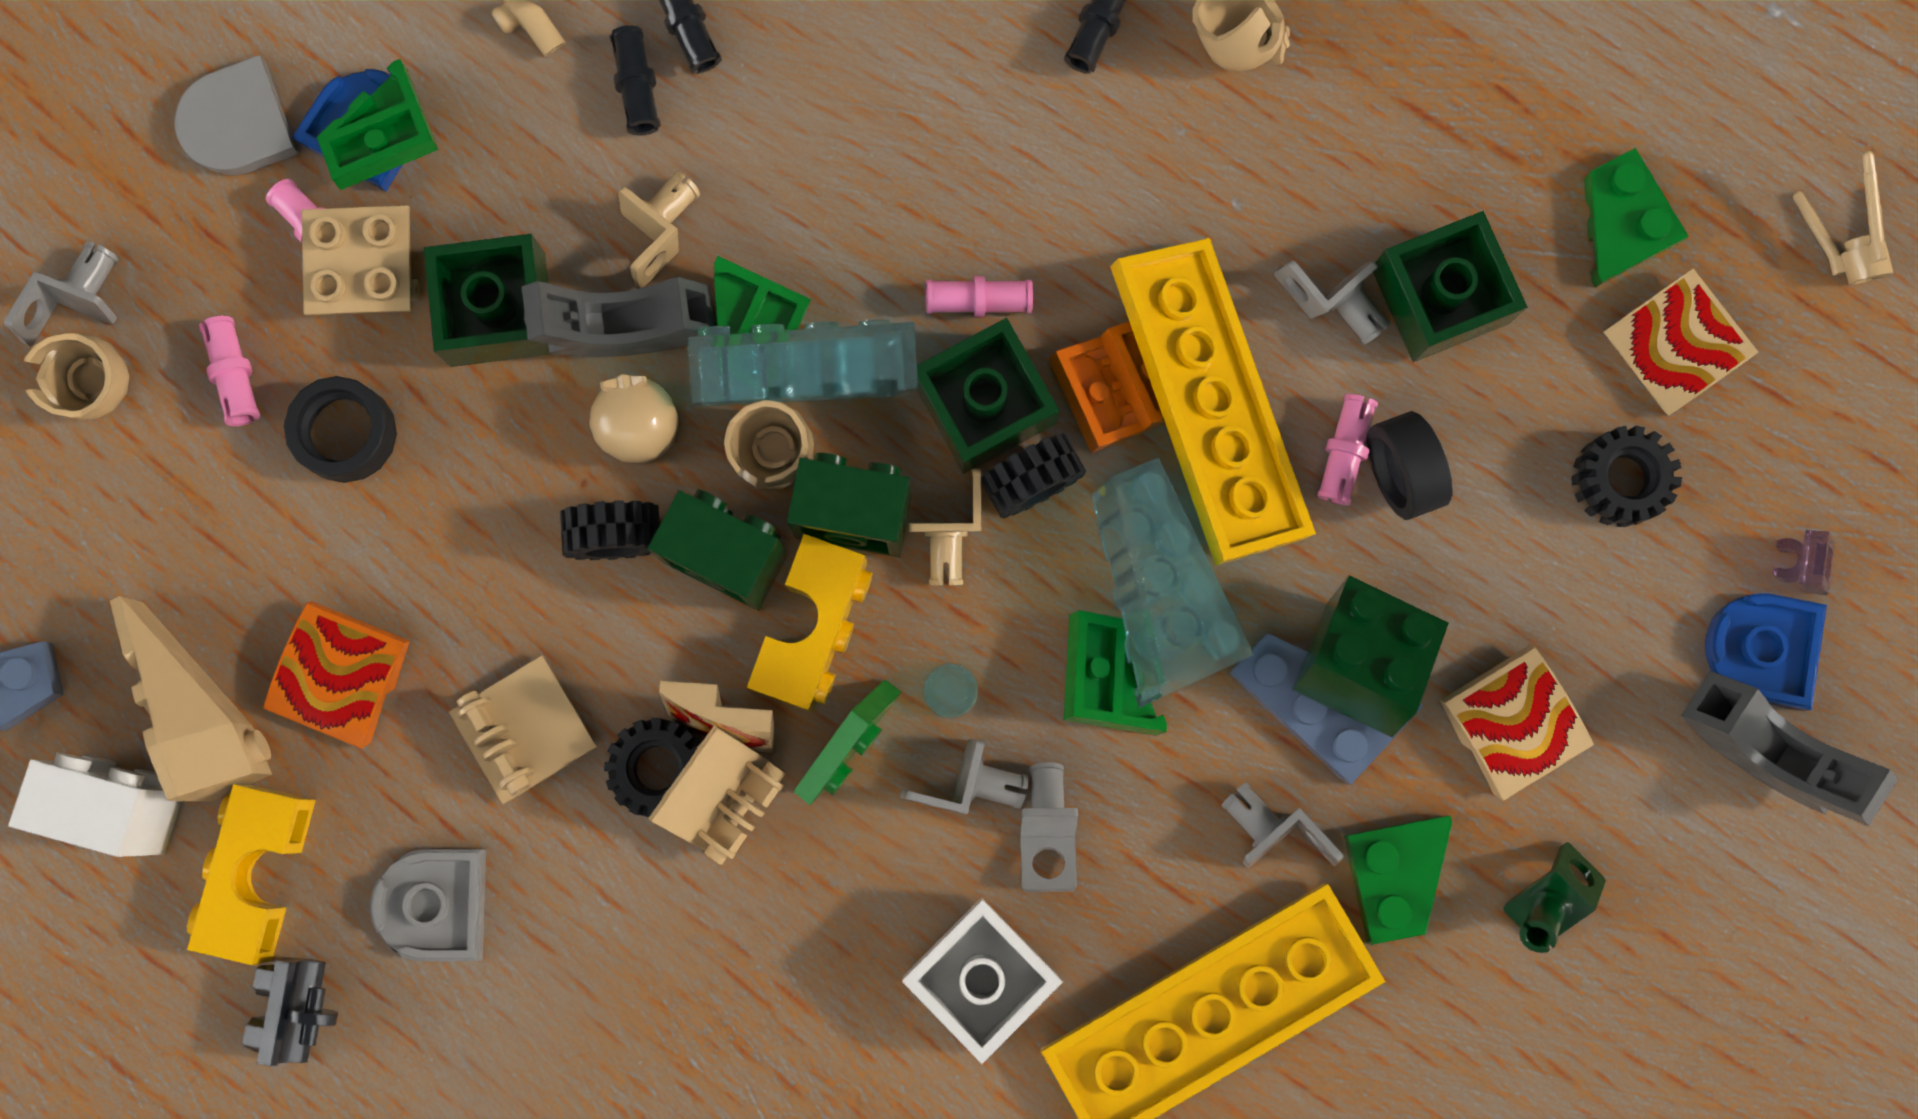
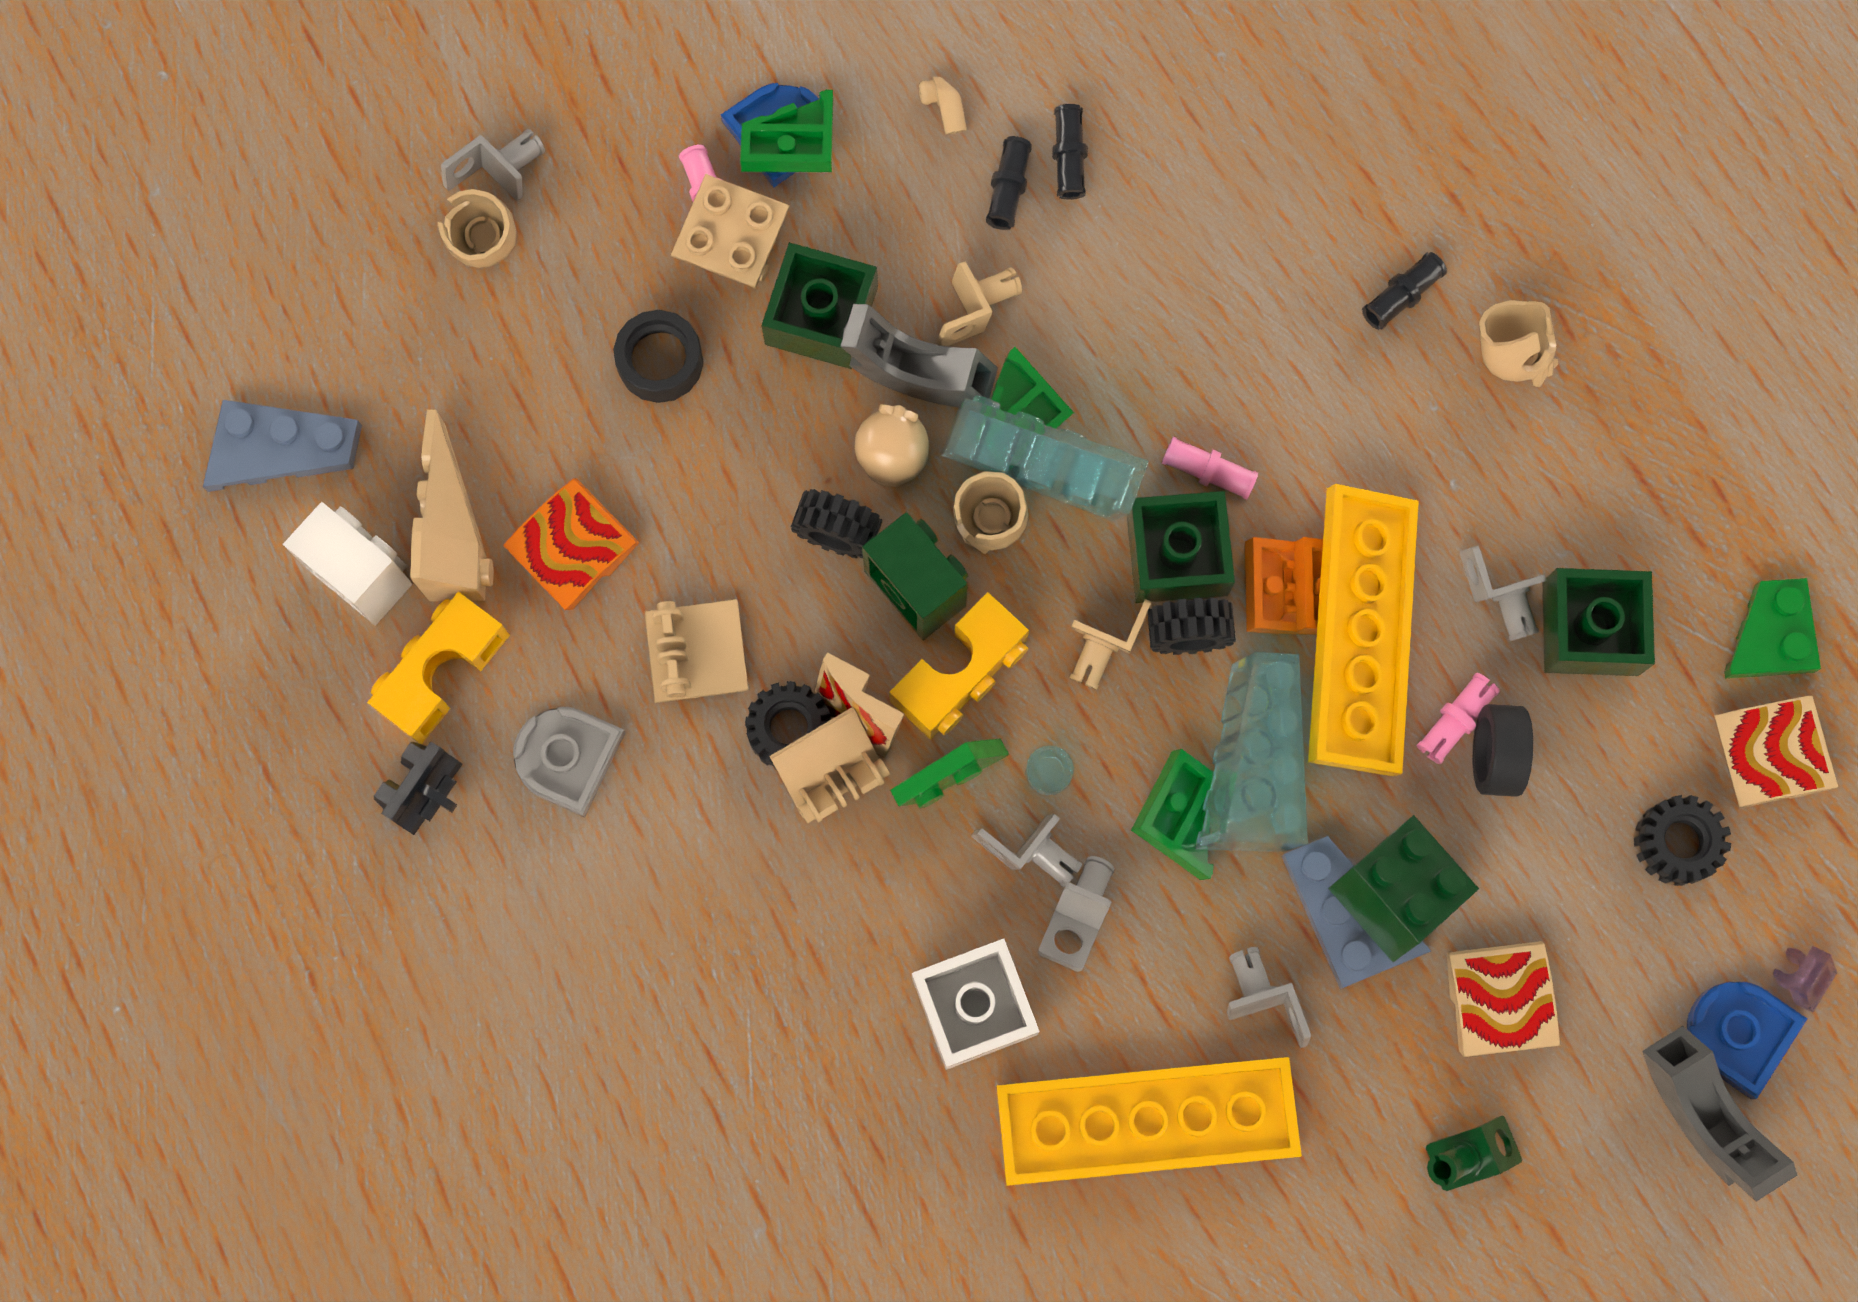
camera: 25 degrees right, 5 degrees down
light grey tile [175,55,299,176] -> none
bright pink pin [199,316,261,426] -> none
dark green brick [787,452,912,558] -> none
green wing [1344,815,1452,945] -> none

